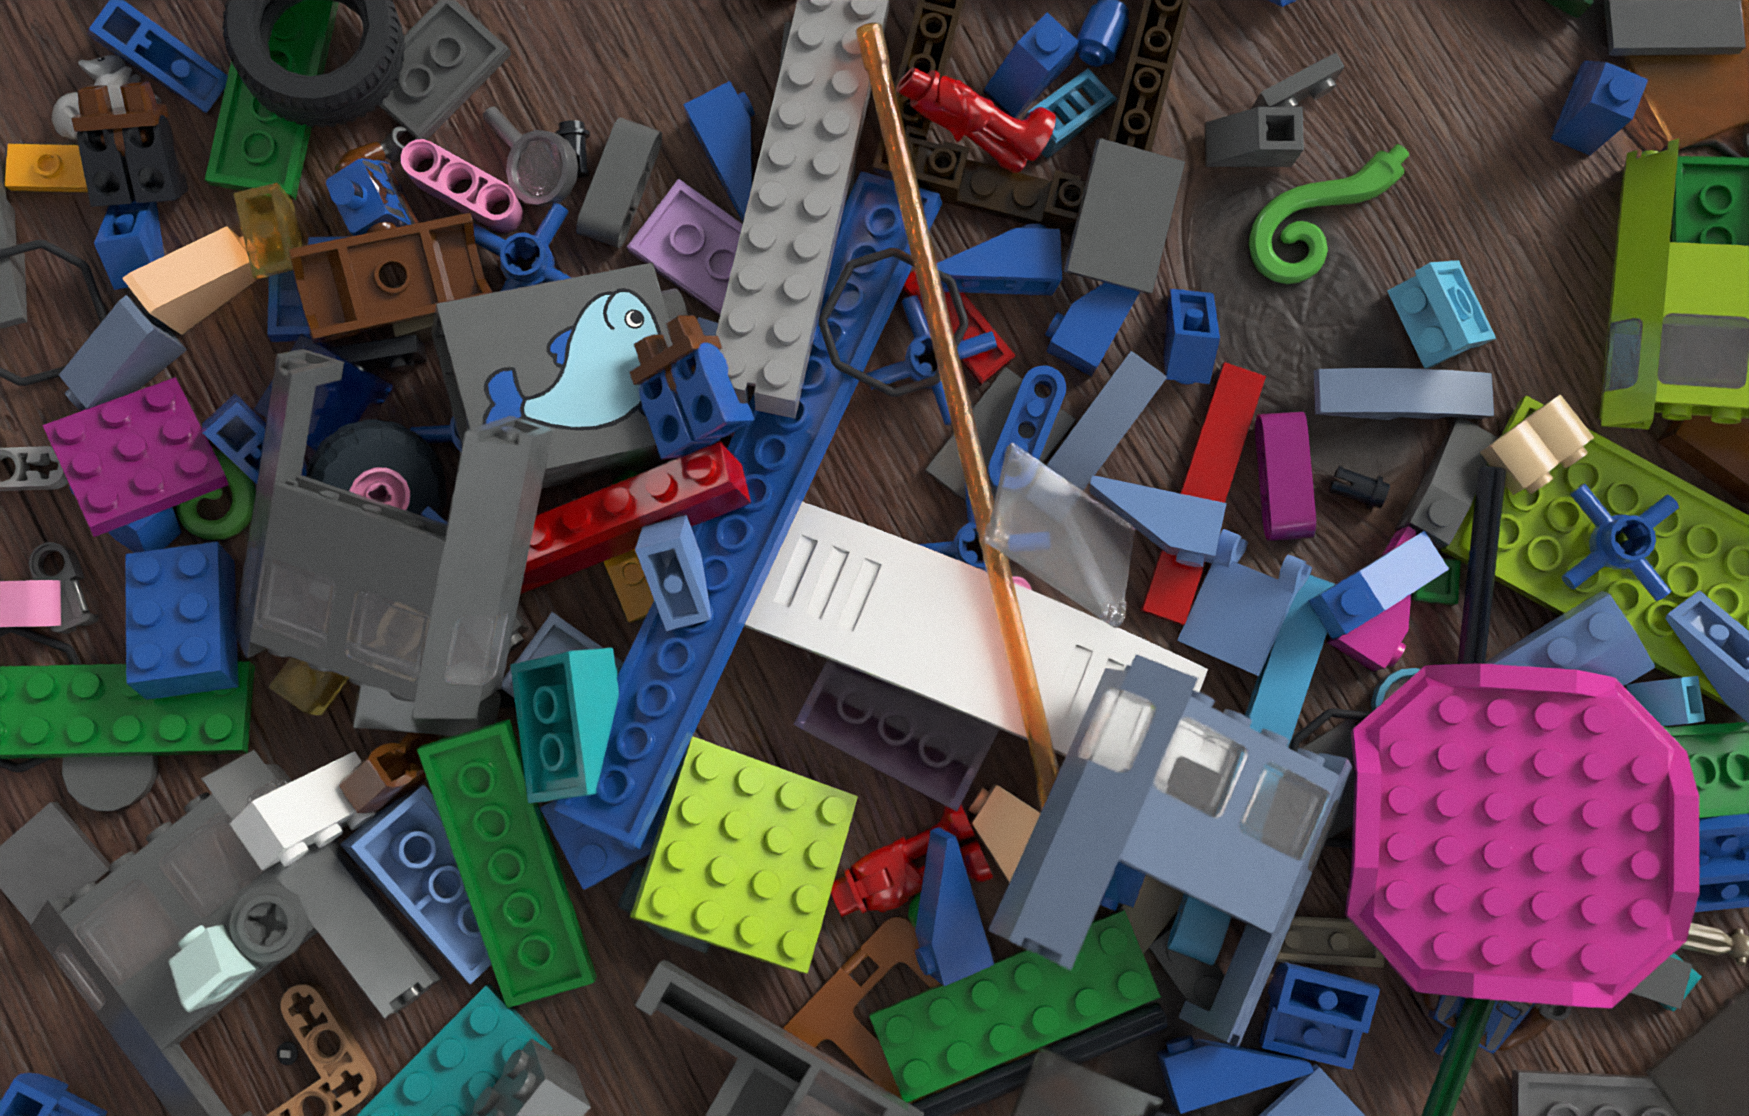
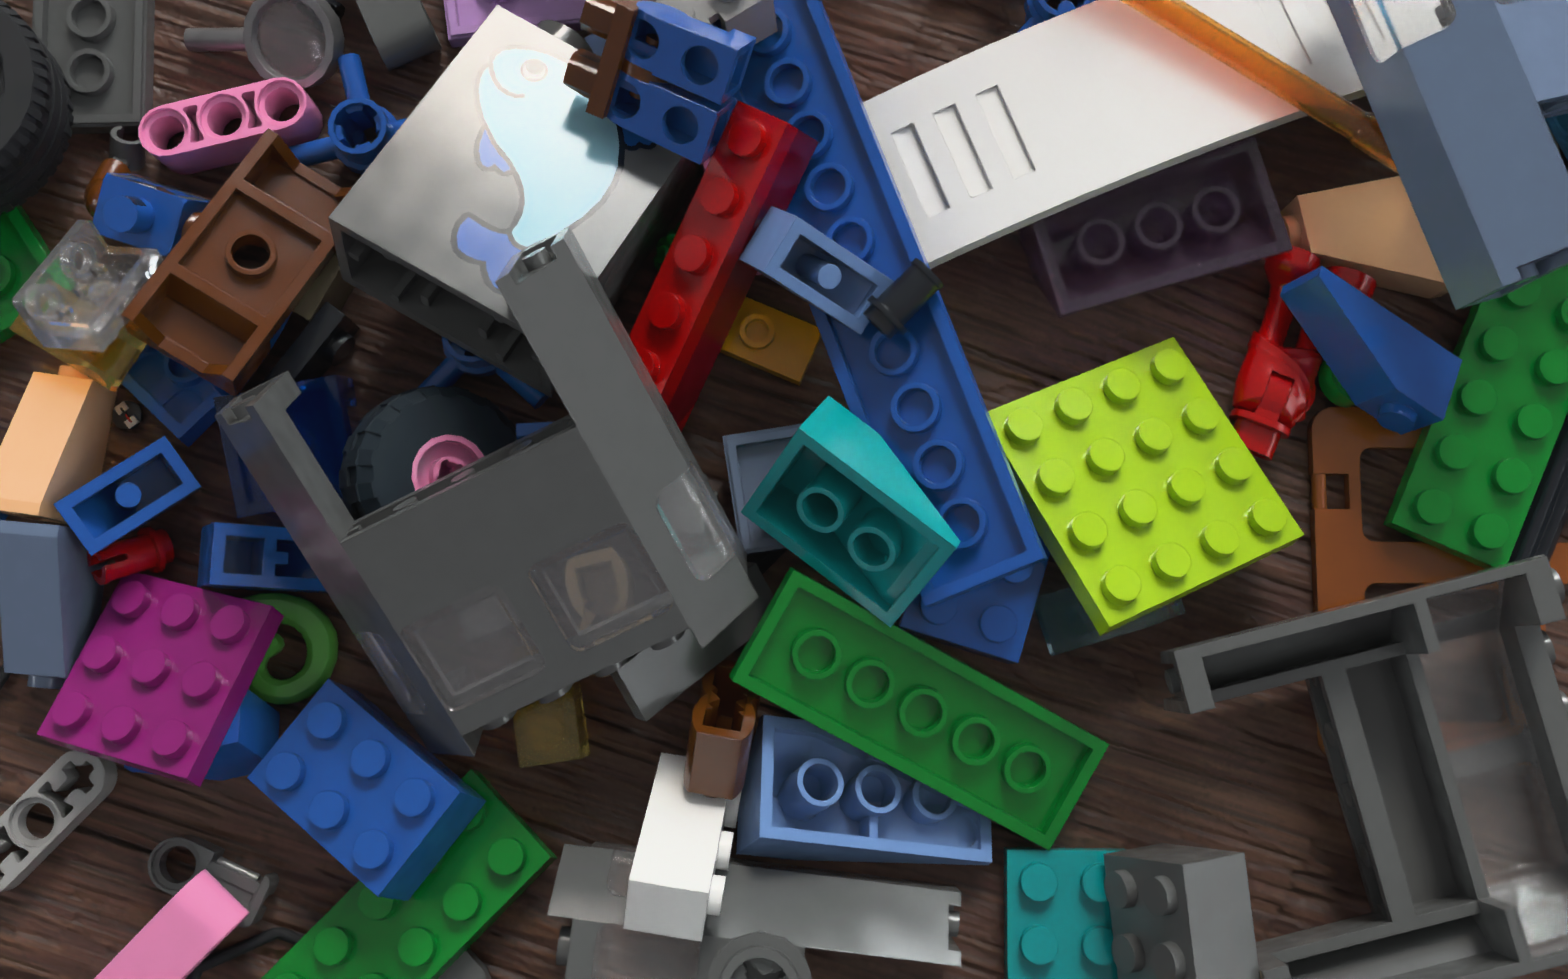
camera: 40 degrees left, 0 degrees up
none -> clear bracket [12,220,164,352]
none -> blue slope [53,436,201,556]
none -> red pin [87,527,174,585]
none -> black piece [112,401,143,430]
none -> black pin [863,258,944,340]

